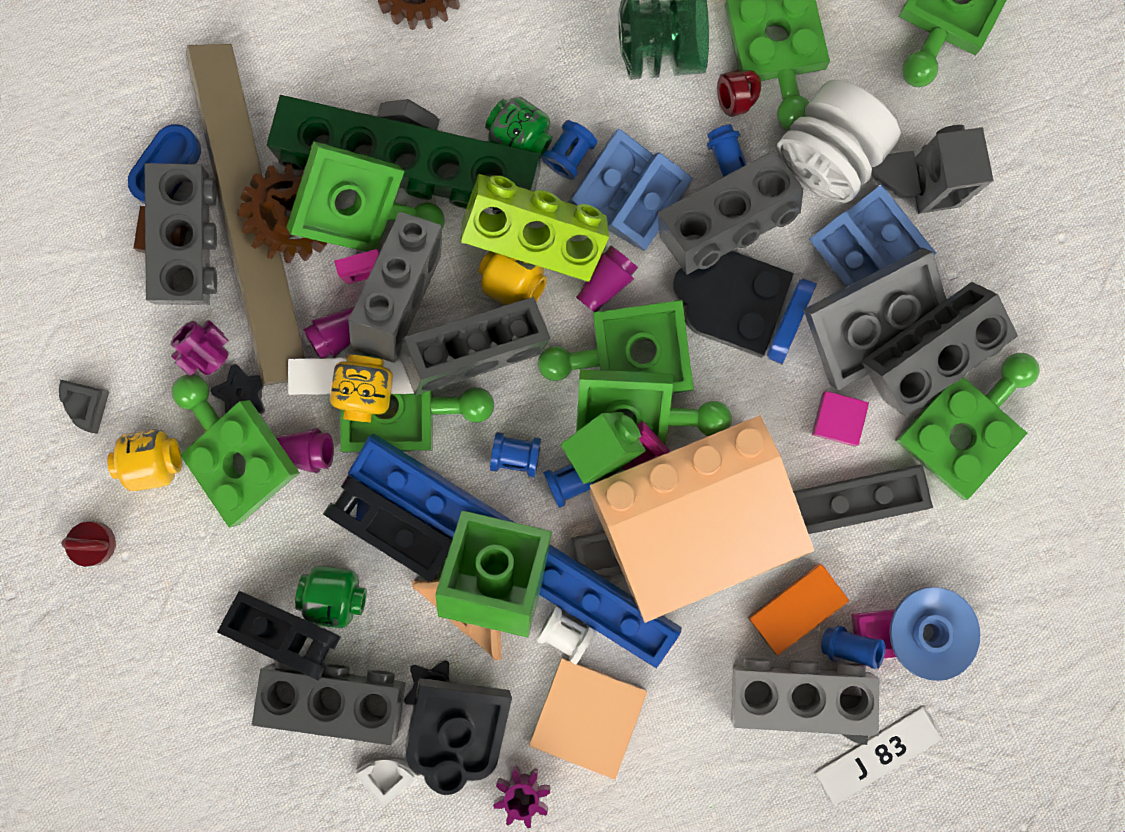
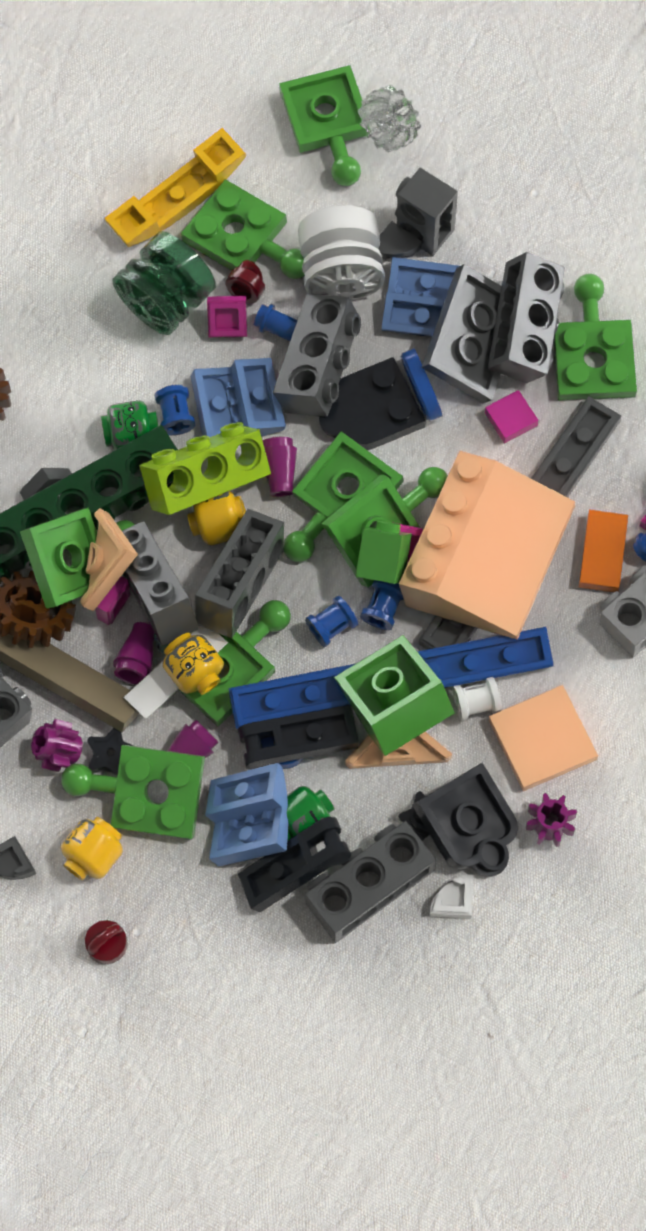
camera: 45 degrees left, 15 degrees down
none -> light nougat tile [80,508,138,611]
none -> medium blue slope [205,763,288,867]
none -> dark pink tile [207,296,247,338]
none -> clear gear [358,85,421,153]

